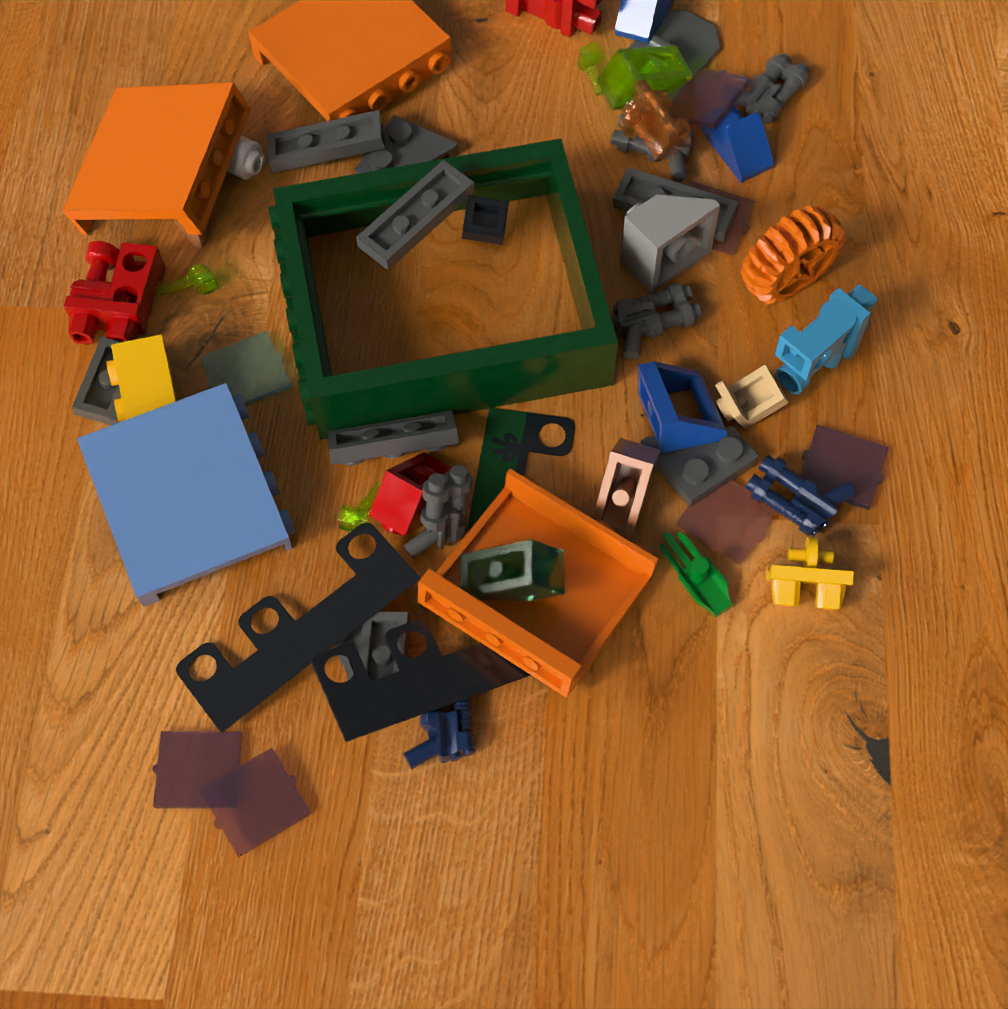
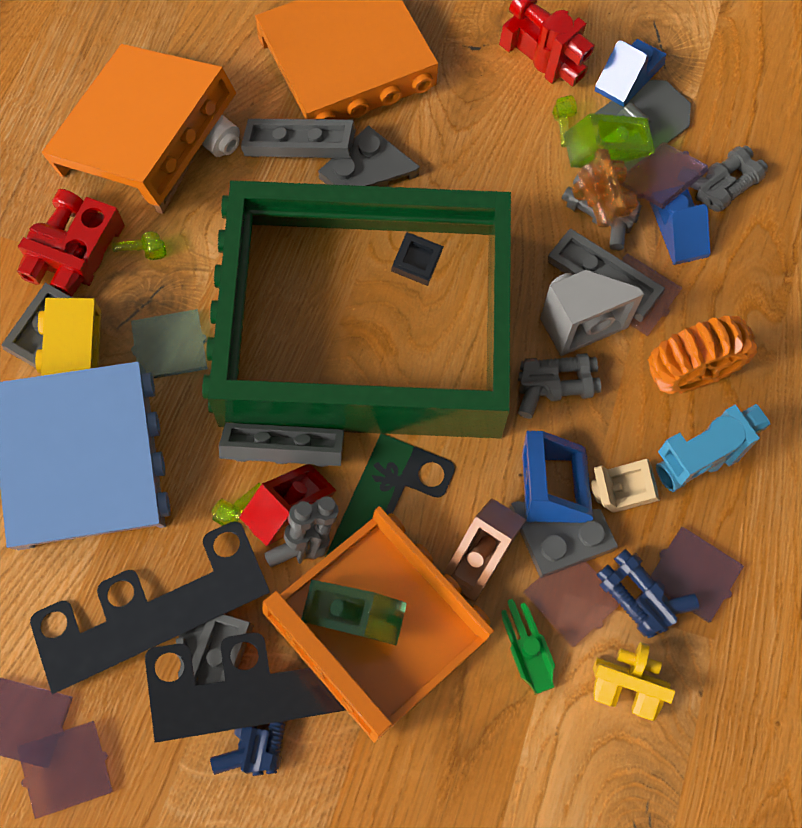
camera: 10 degrees right, 5 degrees up
dark grey plate [356,160,474,270] -> none

